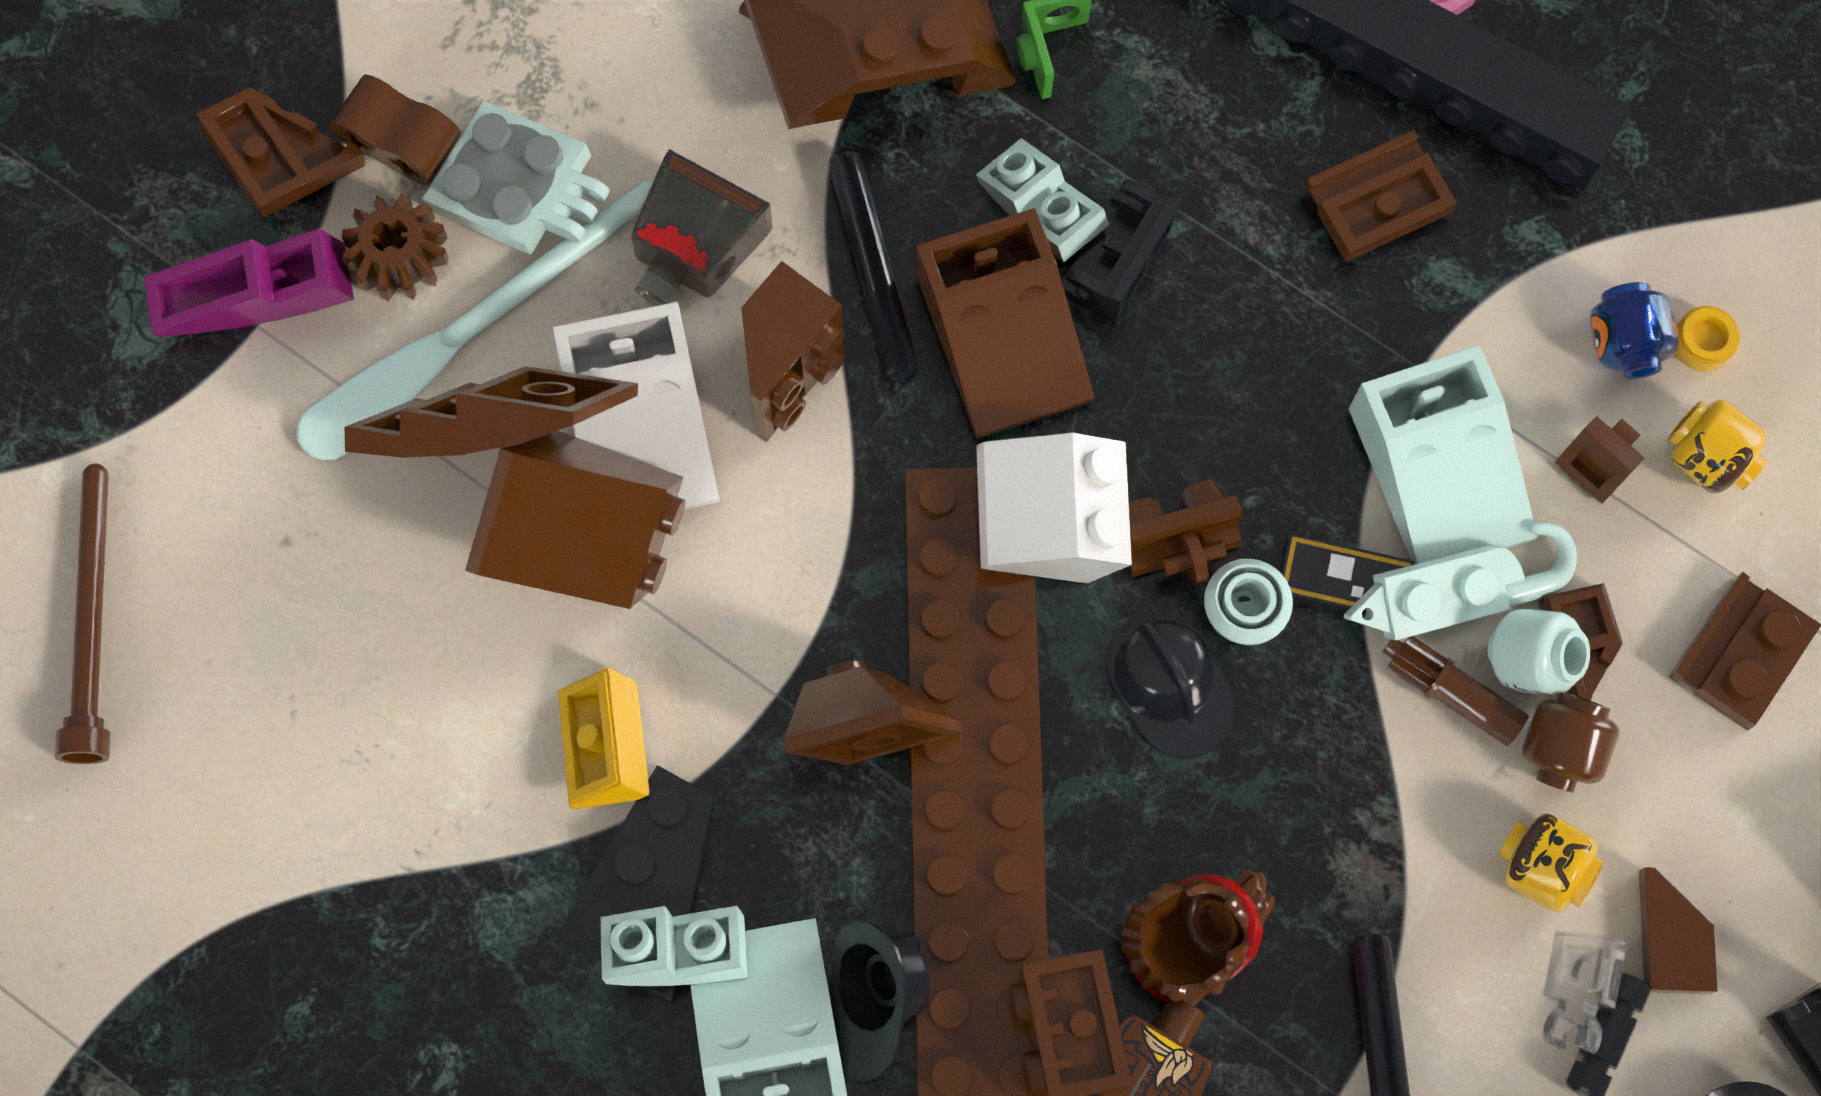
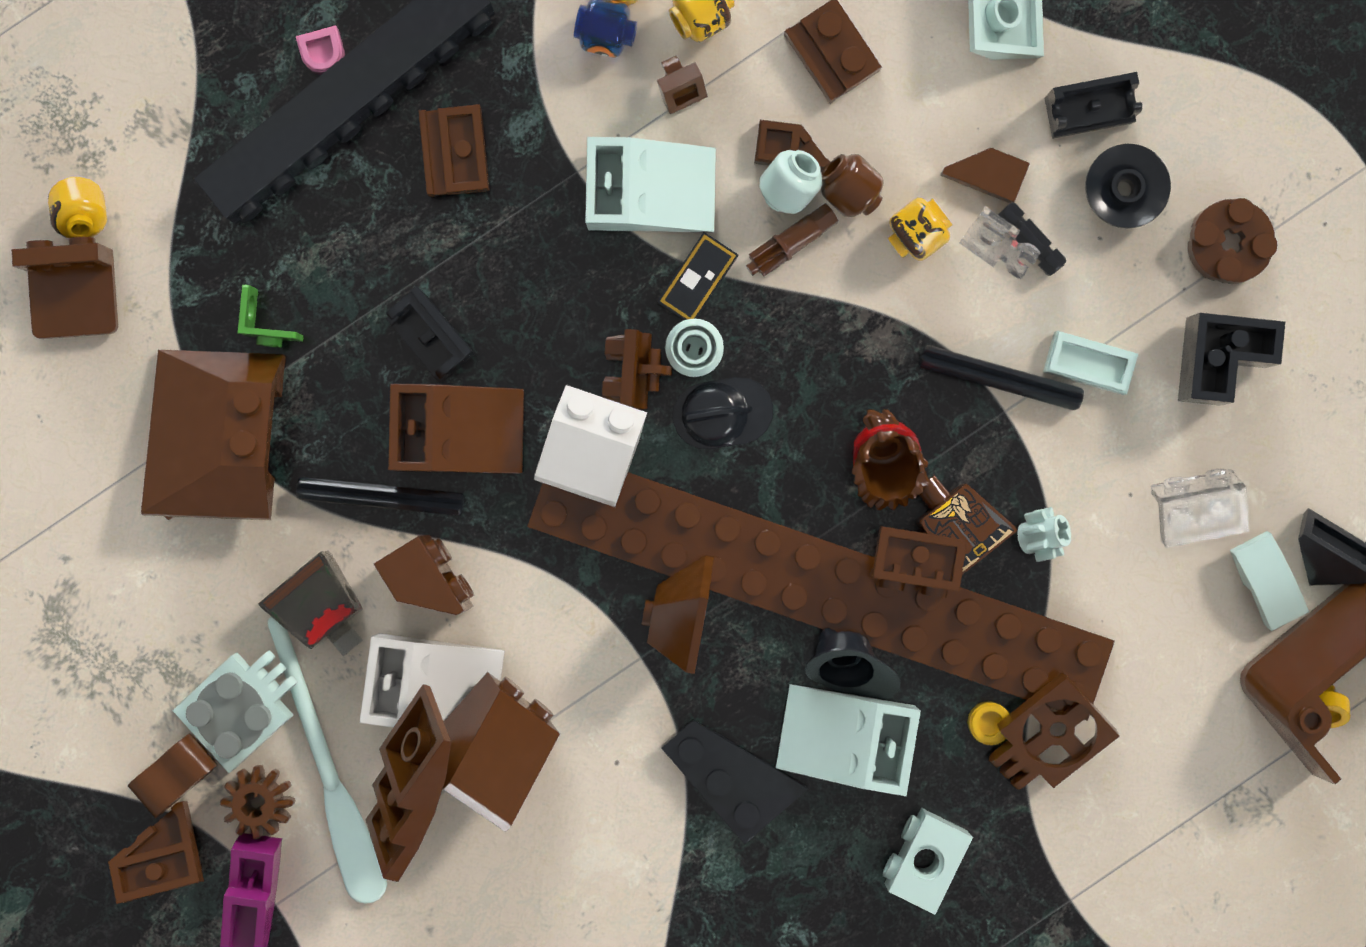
camera: 65 degrees left, 15 degrees up
yellow slope [557,667,650,810] -> none
light aqua slope [601,906,748,986] -> none
light aqua slope [976,138,1109,262] -> none
light aqua plate [1344,521,1577,640] -> none

